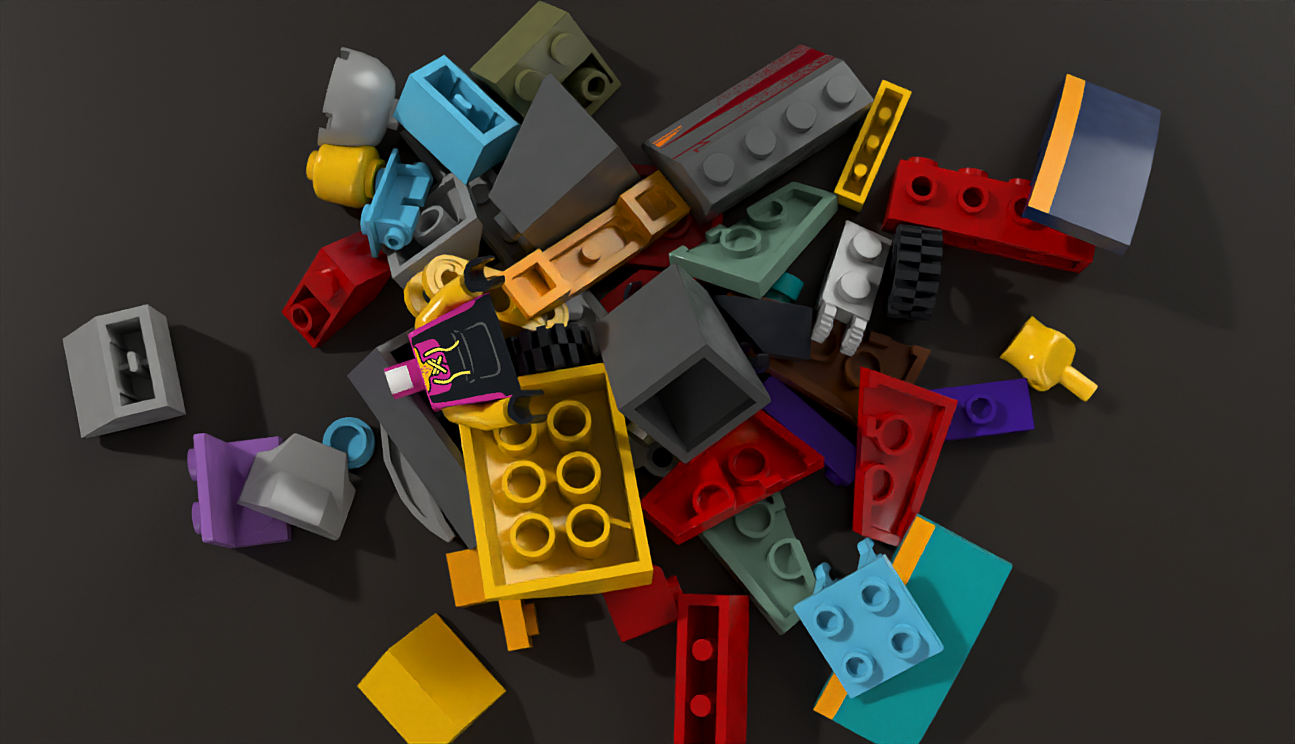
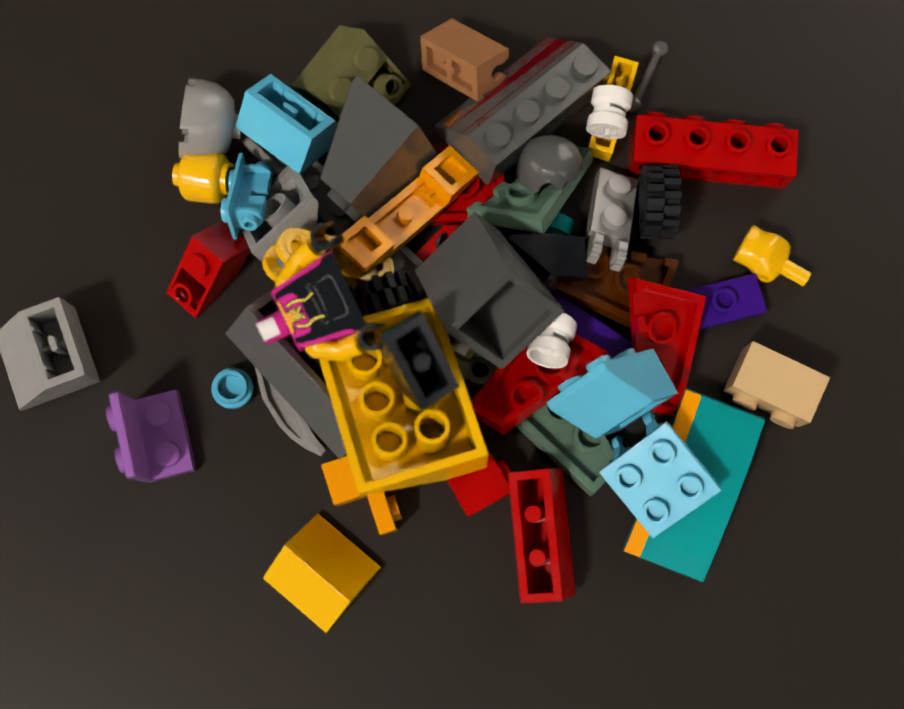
camera: 10 degrees left, 0 degrees up
light grey slope [236,433,356,541] -> none
dark blue slope [1022,74,1161,256] -> none
none -> black slope [380,311,460,411]
none -> medium nougat hinge [420,18,509,102]
none -> dark grey hair [517,135,583,193]
none -> white wheel [526,313,577,369]
none -> medium azure slope [546,348,678,439]
none -> white wheel [586,85,633,139]
none -> dark grey hinge [629,41,668,113]
none -> tan brick [723,341,830,429]

